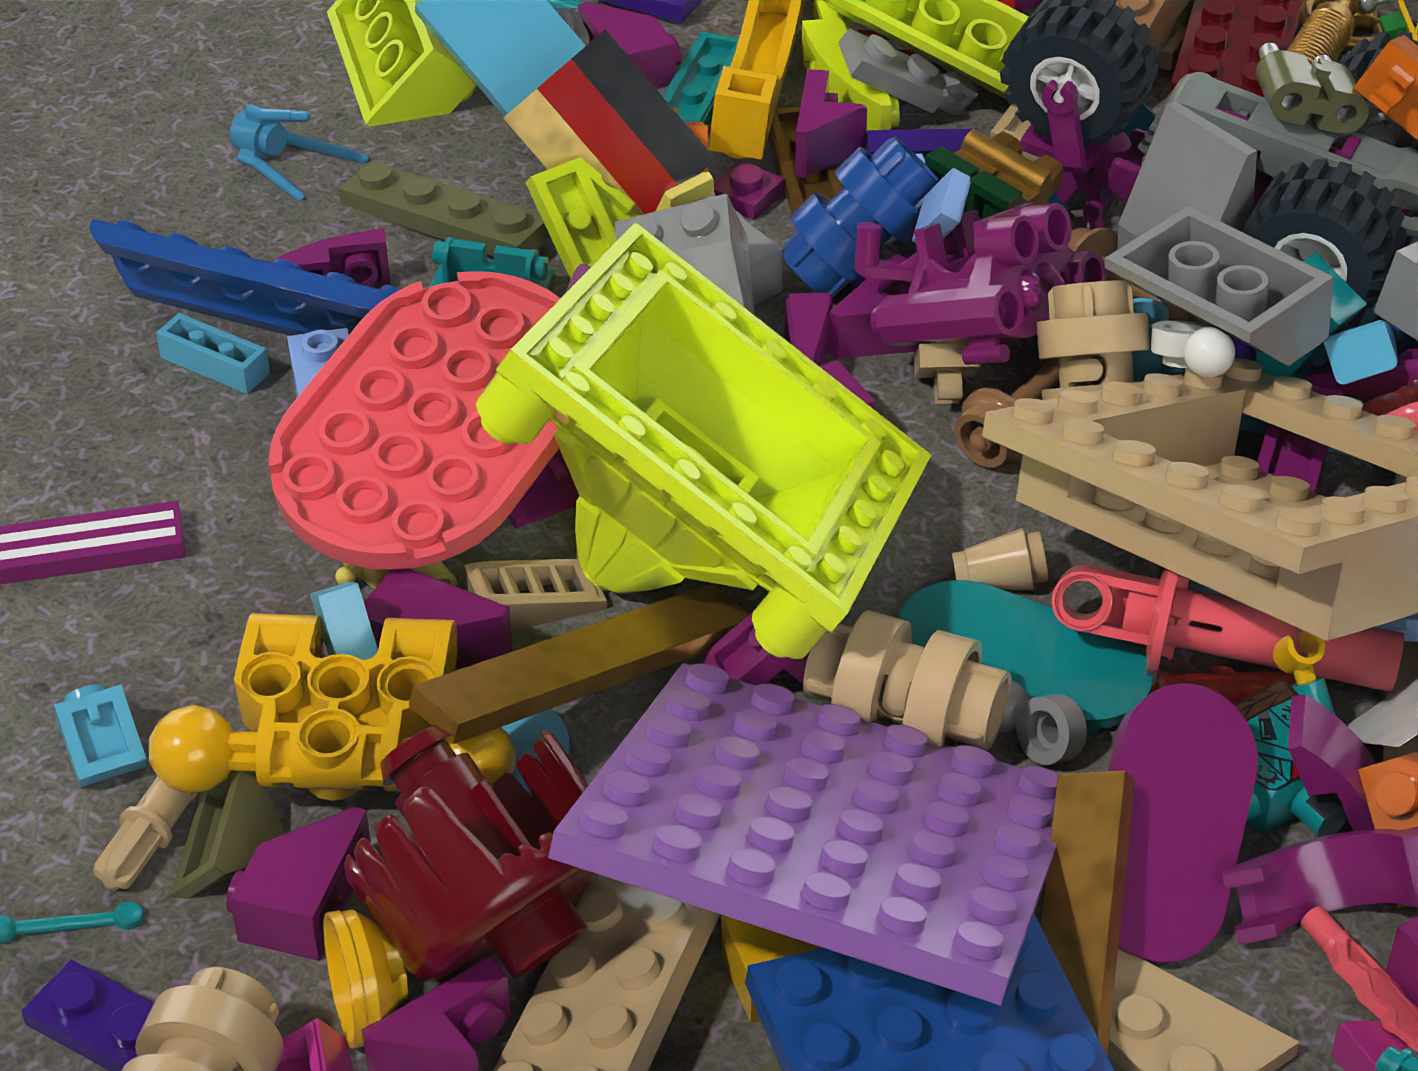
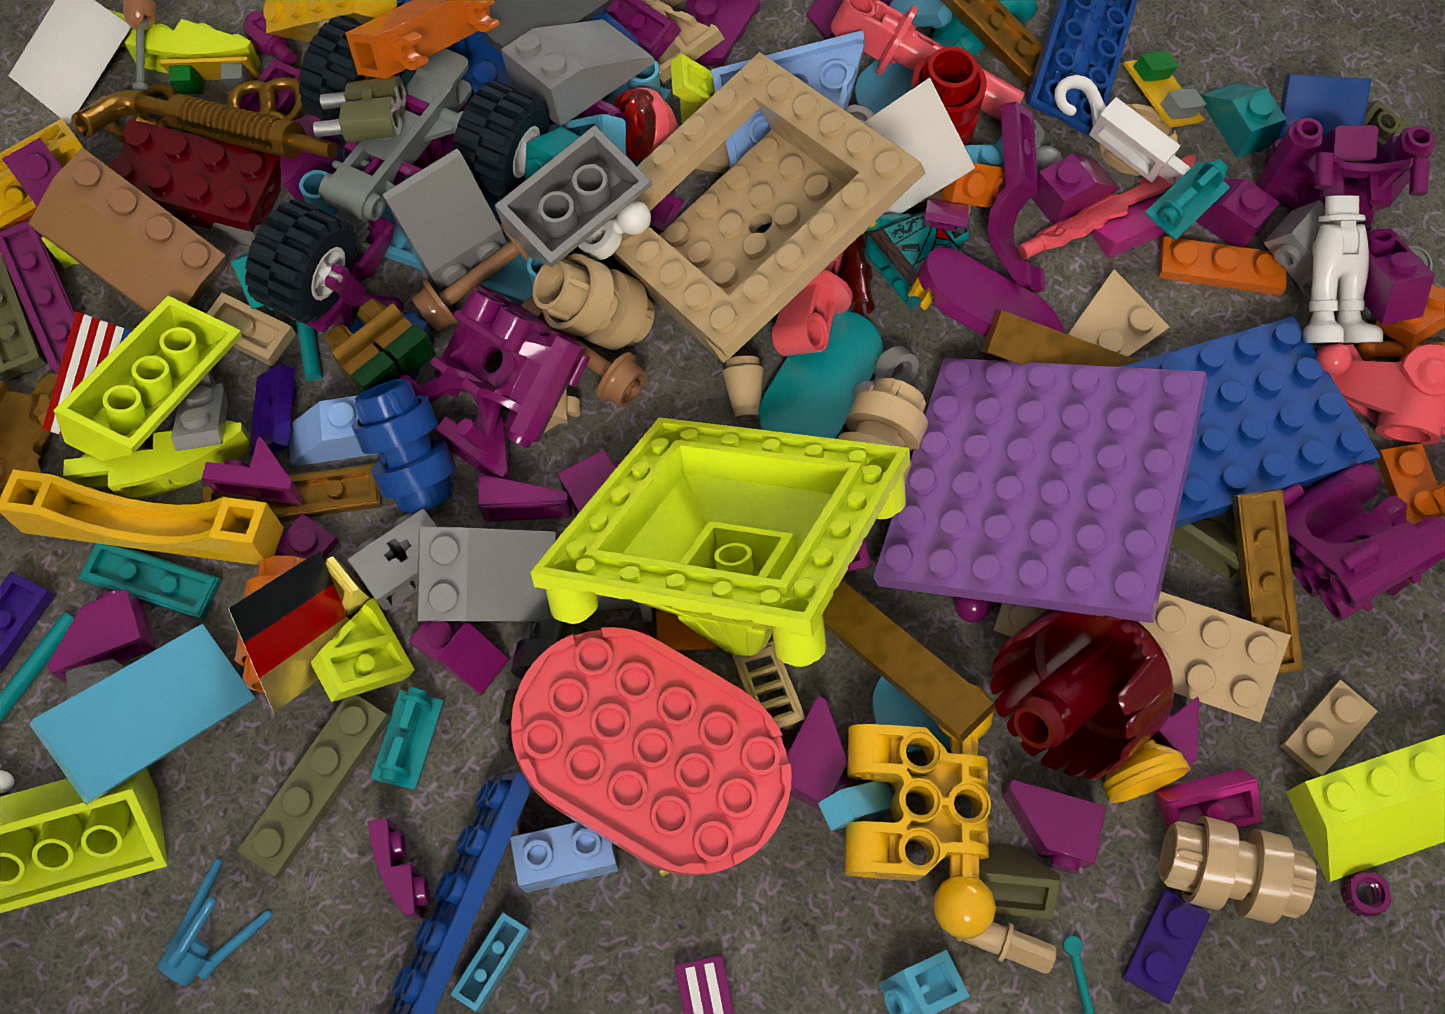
camera: 90 degrees left, 25 degrees up
light blue tile [912,168,971,243] -> none

